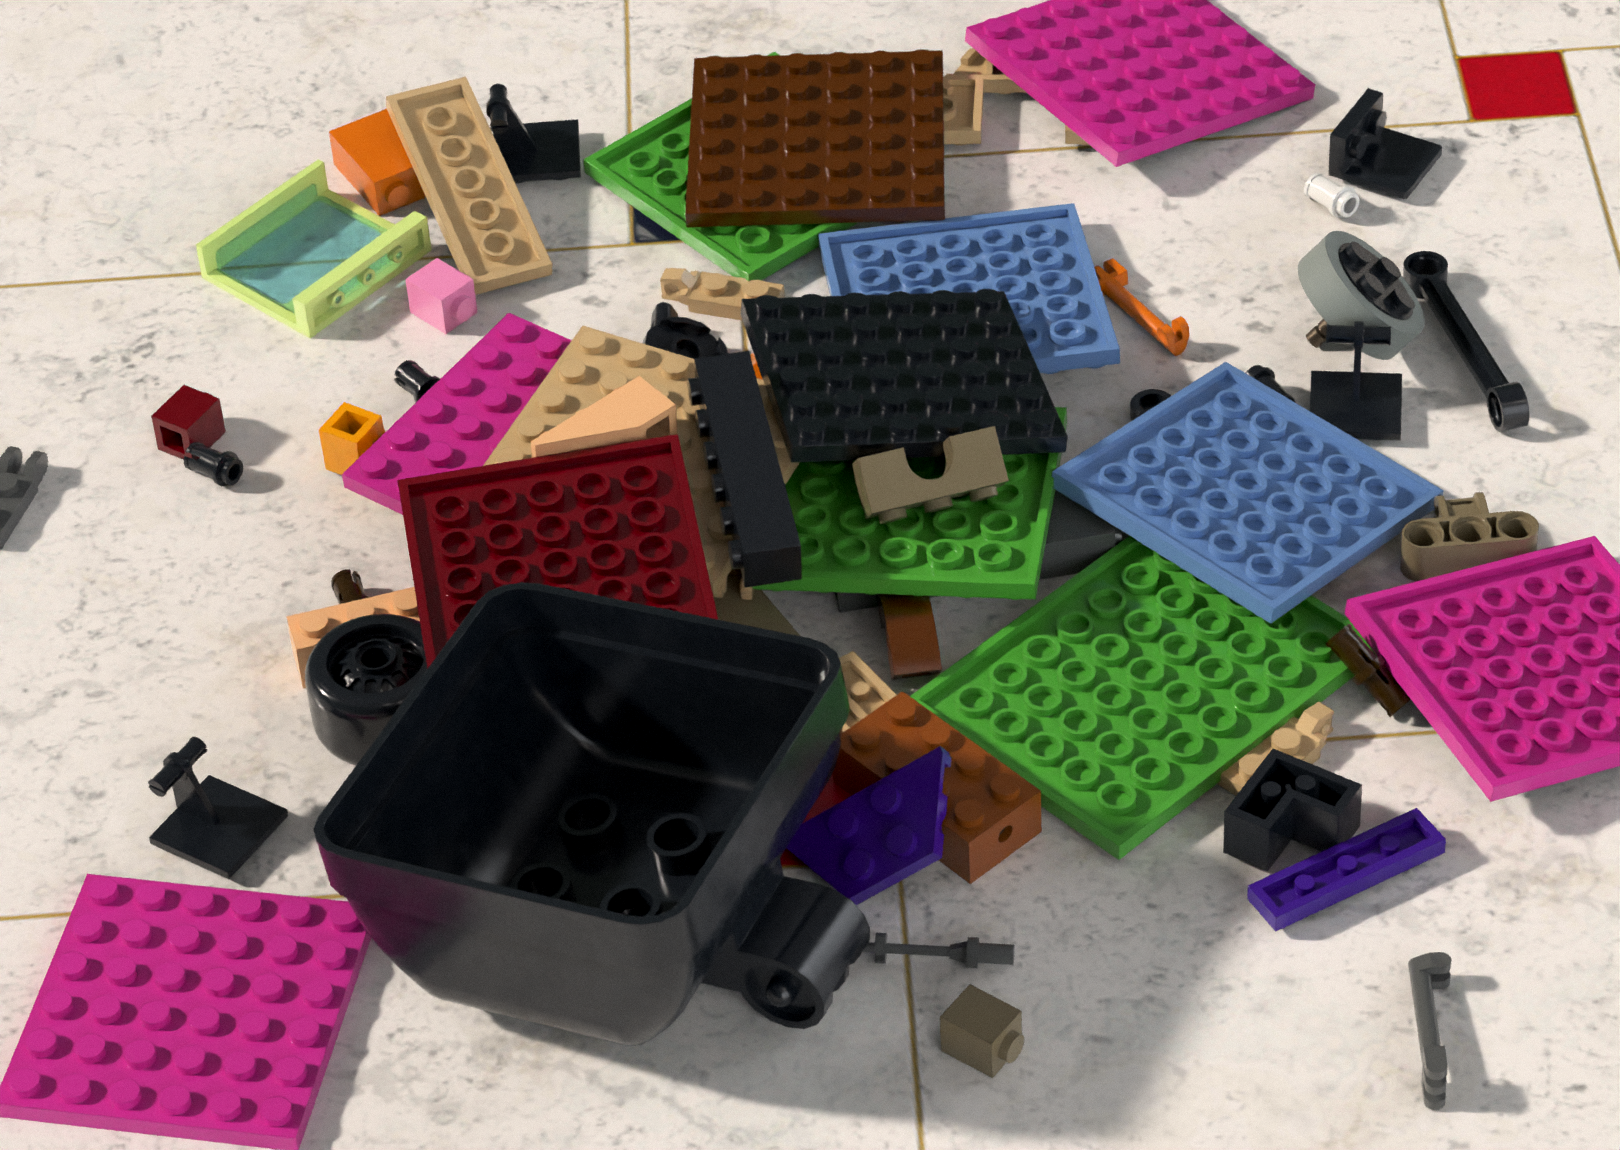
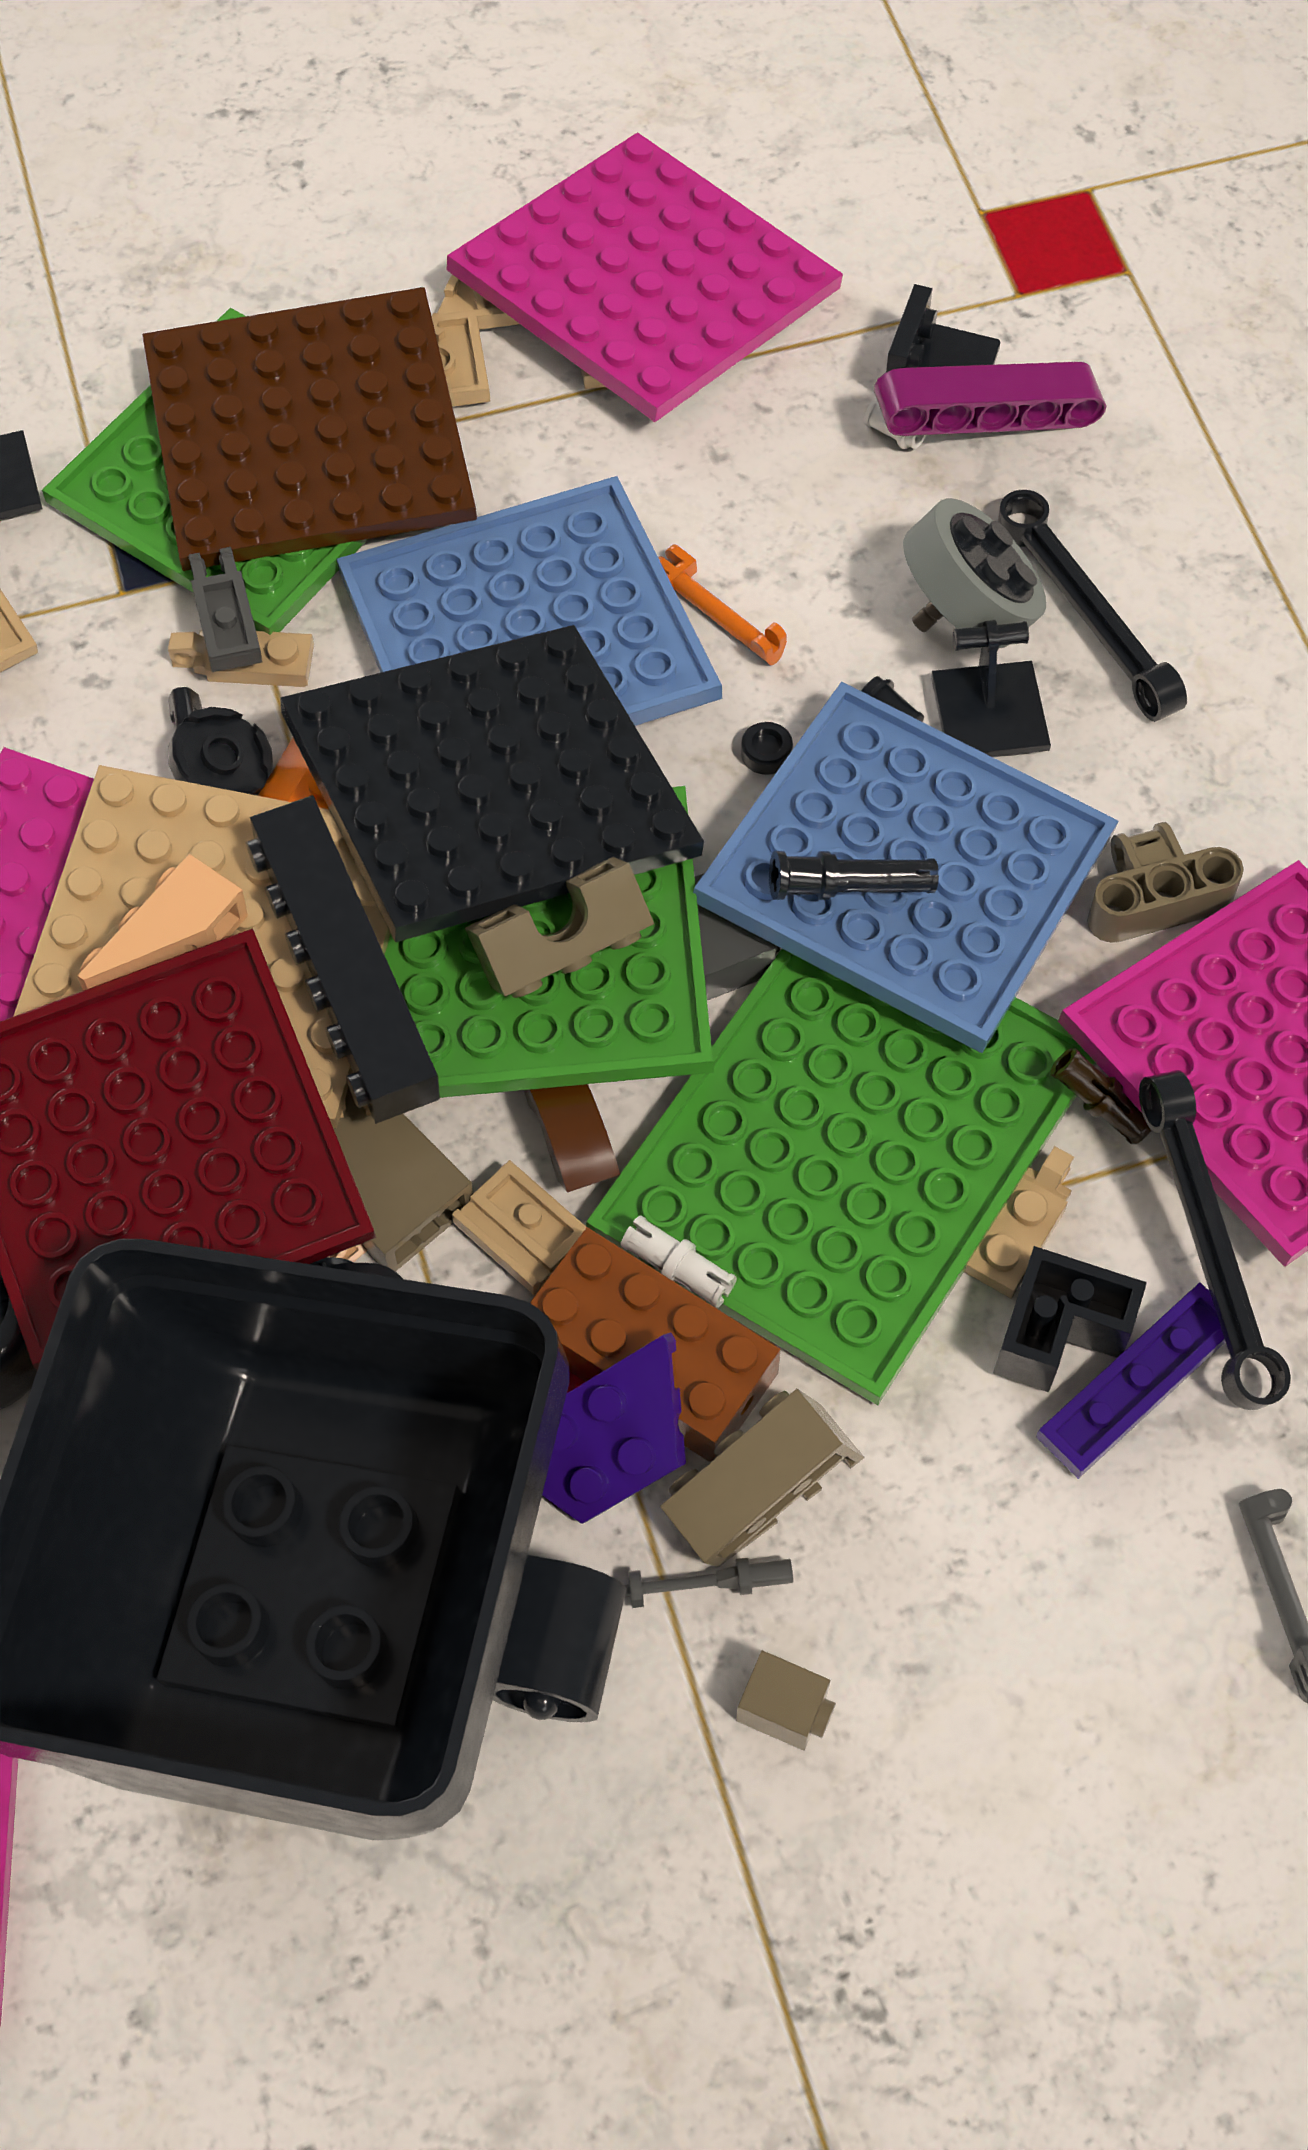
camera: 15 degrees left, 20 degrees up
none -> dark grey hinge [188,547,263,672]
none -> white pin [621,1215,737,1308]
none -> dark tan wedge [660,1388,865,1567]
none -> black pin [769,851,939,900]
none -> magenta beam [874,362,1107,436]
none -> black piece [1139,1070,1291,1410]

